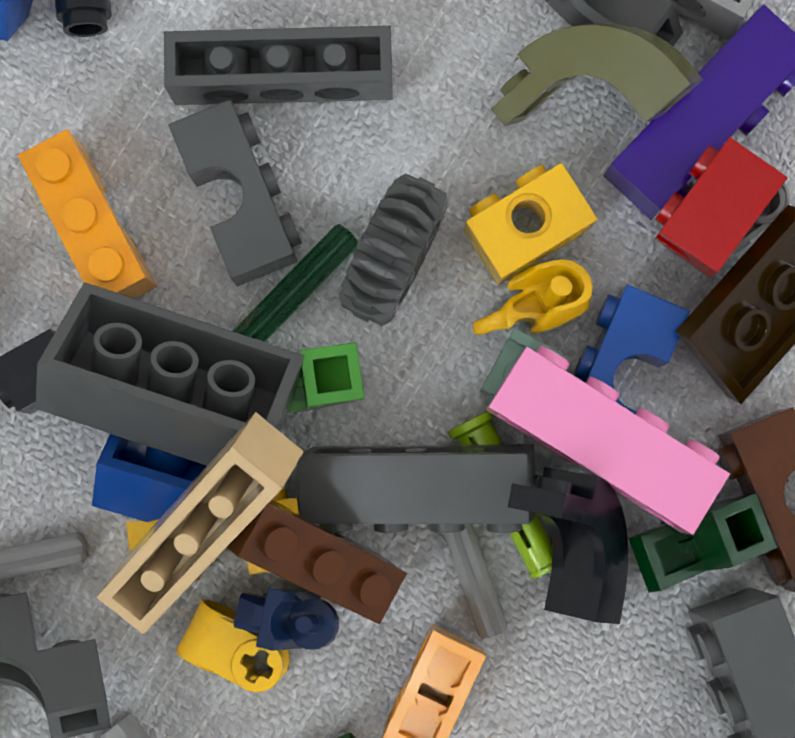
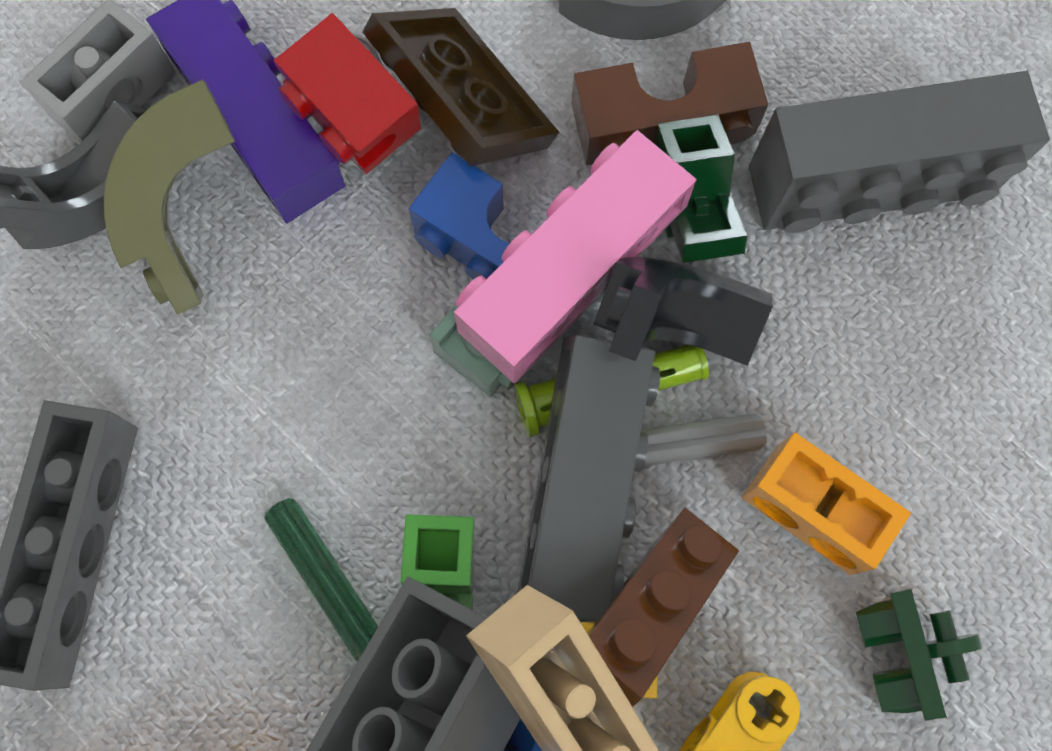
camera: 85 degrees left, 10 degrees down
dark grey arch [168,99,302,287] -> none
dark blue hips [234,588,339,651] -> none
dark grey gear [339,173,448,326] -> none
yellow brick [464,163,598,286] -> none
yellow piece [472,259,593,335] -> none

